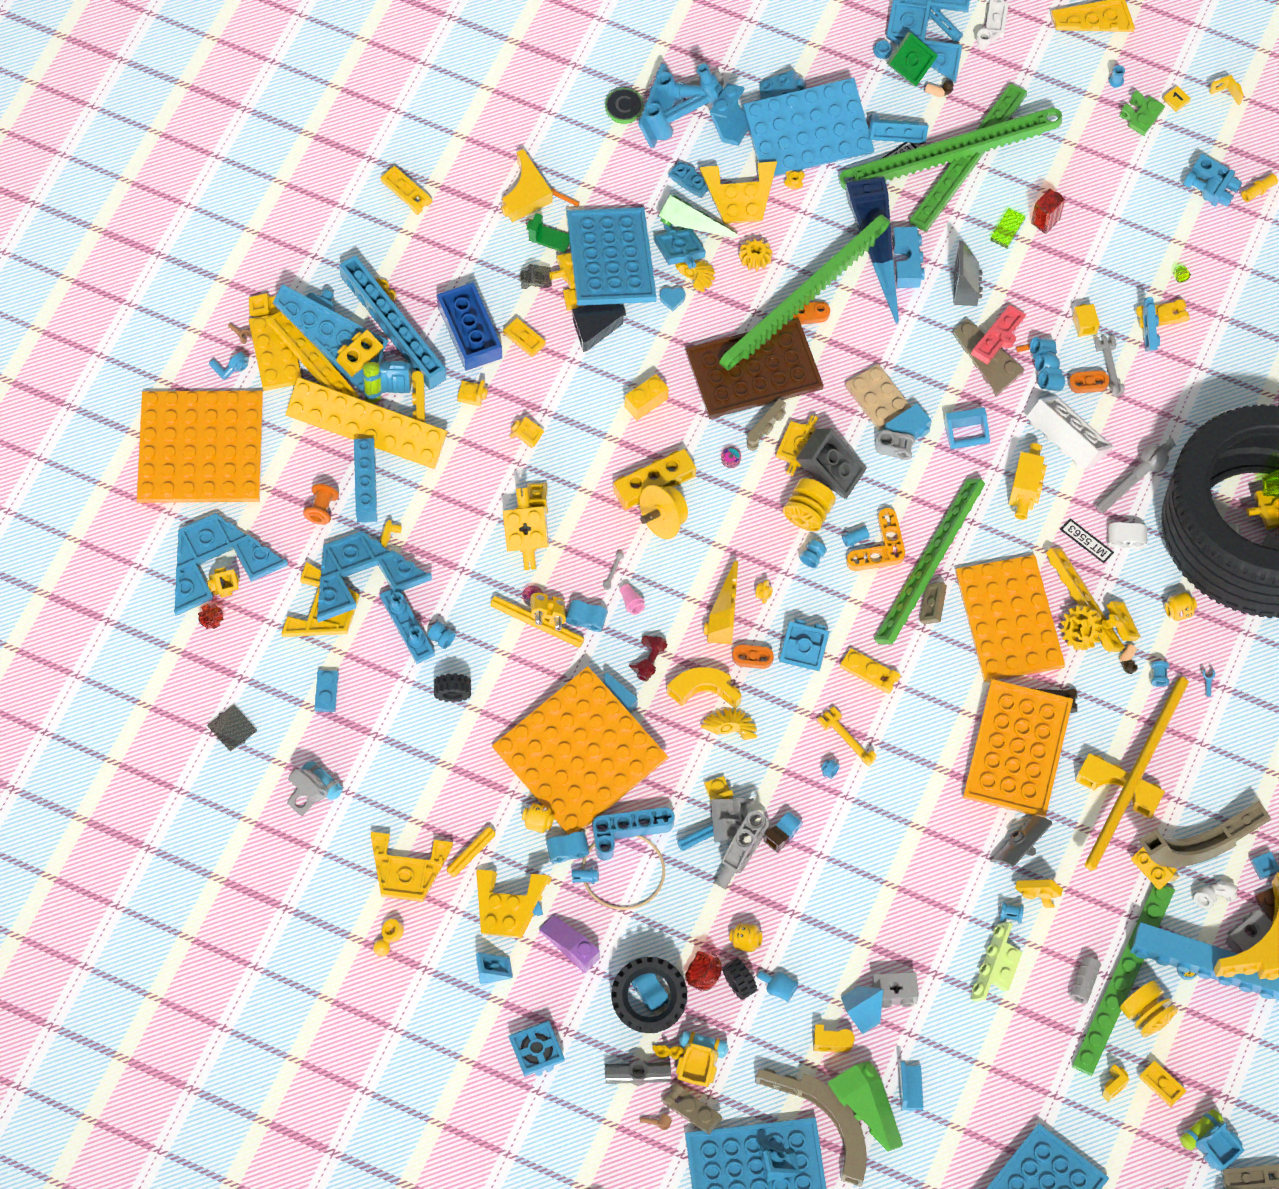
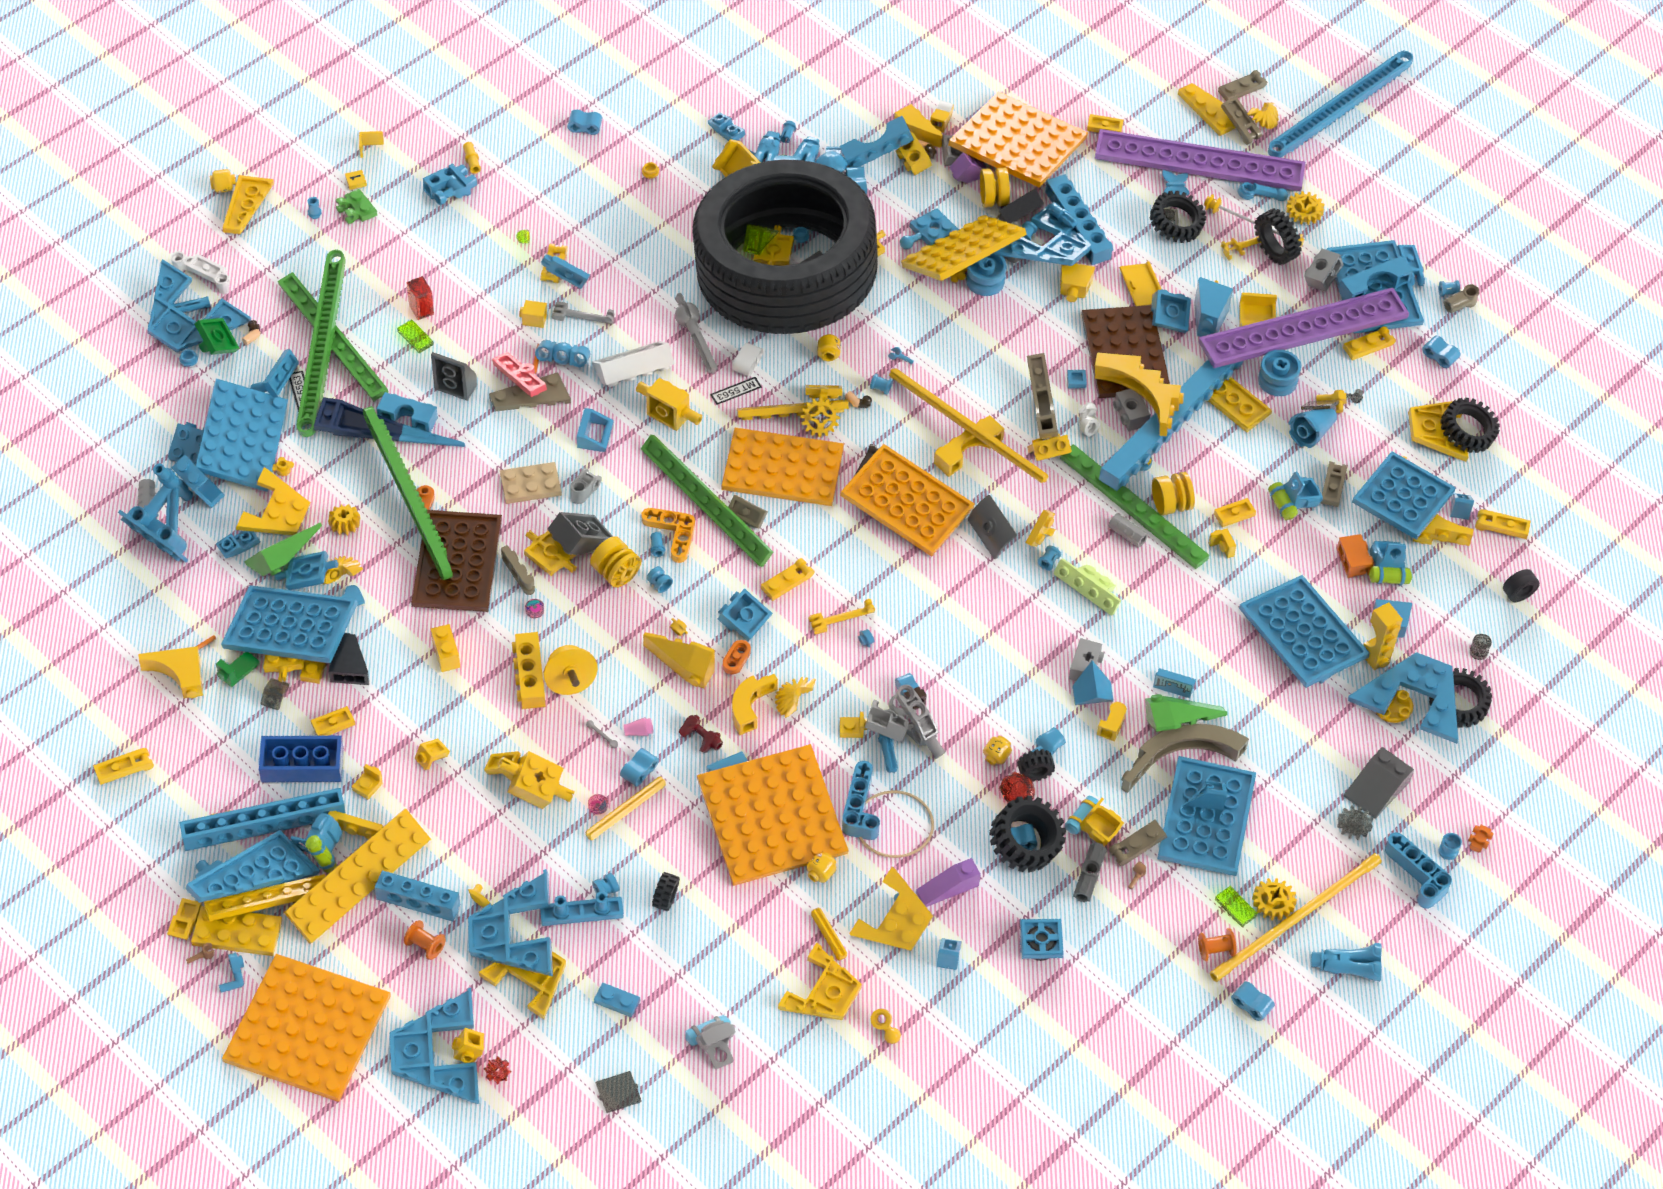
camera: 70 degrees left, 10 degrees down
yellow brick [336,329,384,377] -> none
yellow piece [530,593,566,631] -> none
dark azure axle [546,832,590,864] -> none
dark azure pin [572,867,599,884] -> none
black tile [605,88,643,124] -> none
yellow piece [652,1045,684,1060] -> none
dark azure slope [884,403,932,440] -> none
orange plate [1069,370,1109,393] -> none

